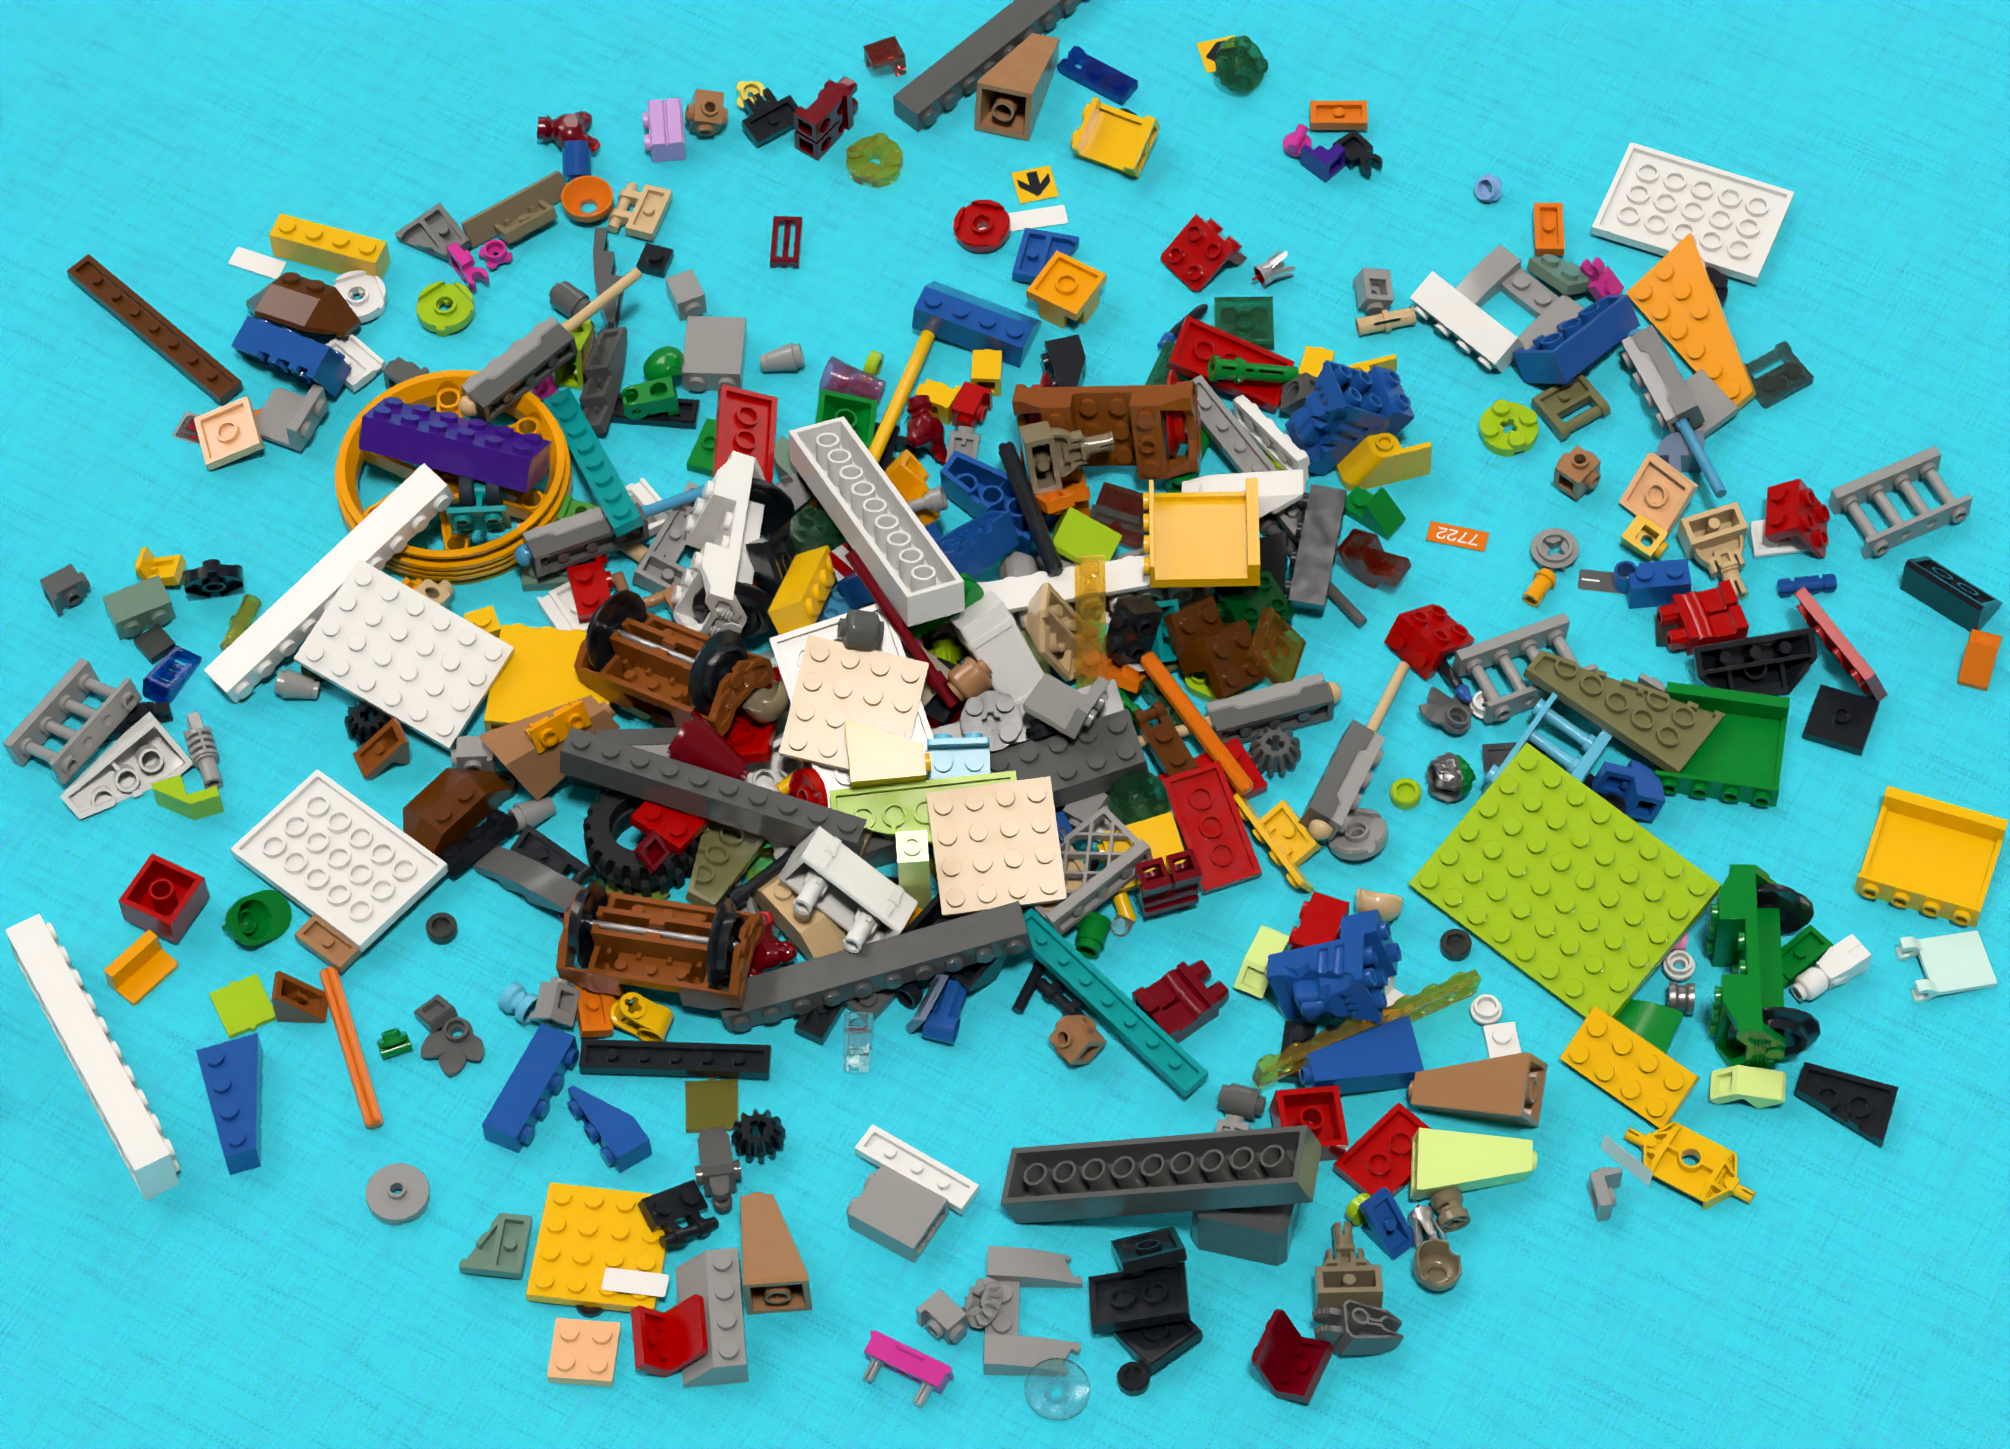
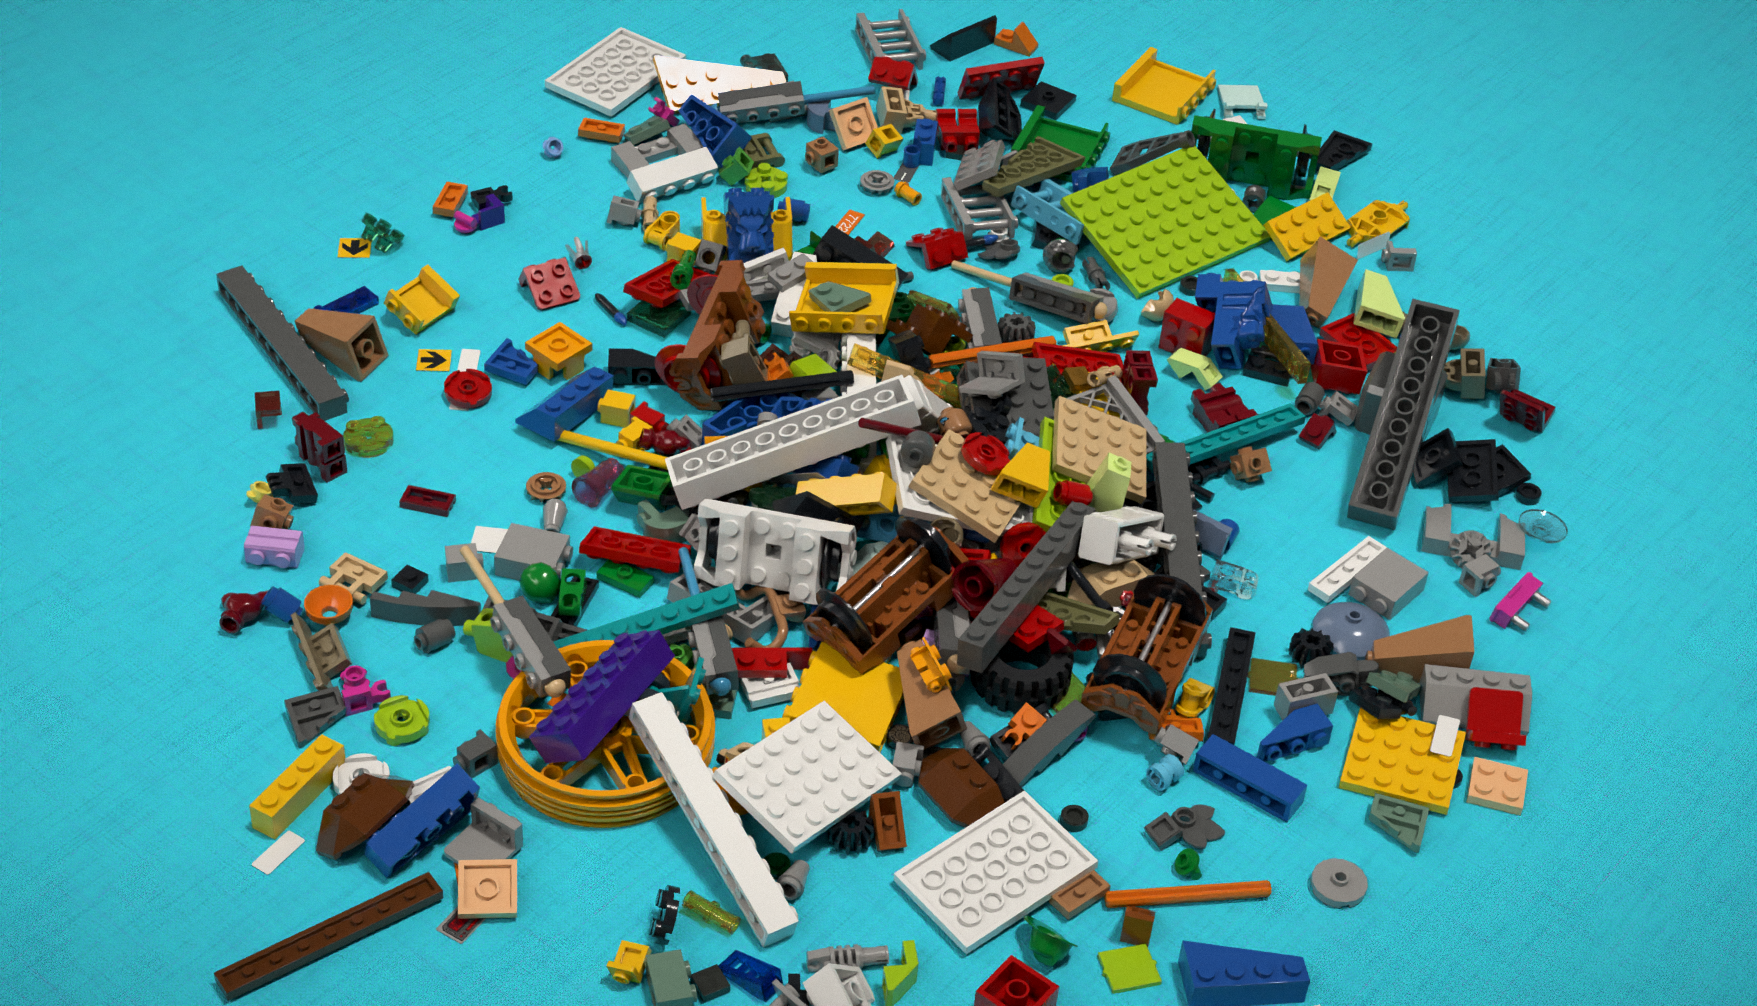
camera: 85 degrees left, 15 degrees down
clear green plate [1214,296,1274,351] -> none
none -> white sticker [471,526,508,553]
none -> medium nougat gear [526,472,566,503]
none -> yellow piece [643,211,680,251]
none -> bright green brick [719,147,754,186]
none -> light grey plate [768,253,813,293]
none -> blue brick [778,198,810,223]
none -> sand green wing [808,281,872,312]
none -> light grey plate [954,140,1005,191]
none -> red plate [961,432,1010,475]
none -> orange plate [1002,702,1047,750]
none -> red brick [1053,480,1093,506]
none -> pearl gold tile [1062,366,1093,391]
none -> dark grey pin [1082,257,1110,290]
none -> tan pin [1087,365,1123,387]
none -> dark grey plate [1110,130,1195,175]
none -> light grey brick [1274,673,1338,720]
none -> dark red bracket [1299,413,1337,450]
none -> sand blue dish [1312,602,1390,660]
none -> sand green wing [1366,670,1421,702]

